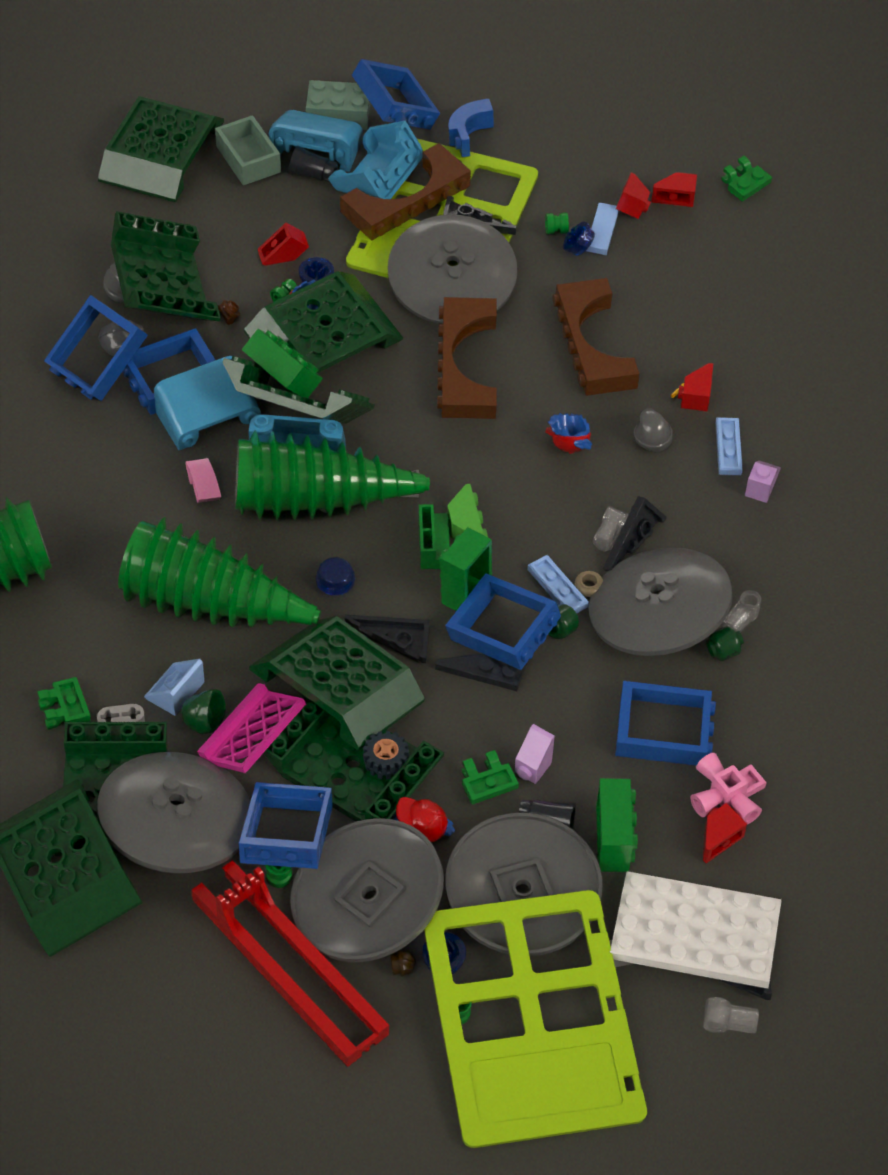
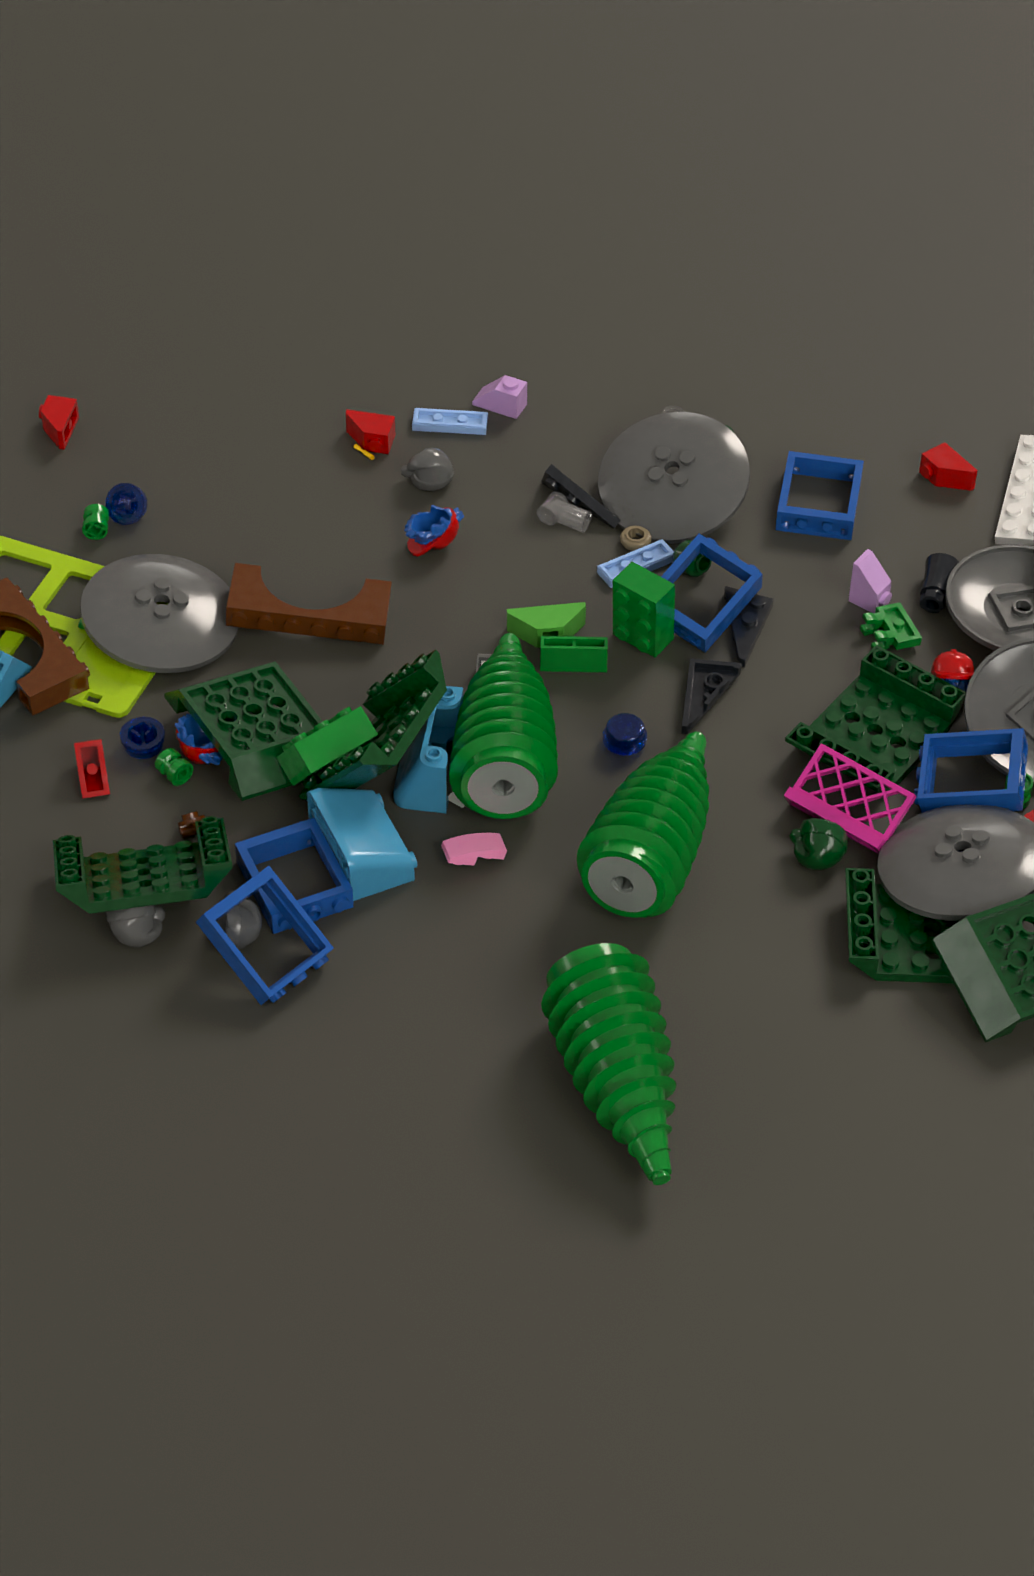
camera: 85 degrees left, 5 degrees down
green plate [37,677,91,730] -> none
light grey beam [97,704,145,722] -> none
light blue slope [144,659,205,716] -> none
dark green slope [249,616,425,750] -> none
black wheel [363,731,409,779] -> none
black wing [443,196,516,235] -> none
reddish brown arch [552,278,640,396] -> none
light blue tile [586,203,619,255] -> none
green piece [596,778,638,872] -> none
red slope [616,172,651,219] -> none
bright pink brick [690,753,766,825] -> none
green plate [721,155,772,202] -> none

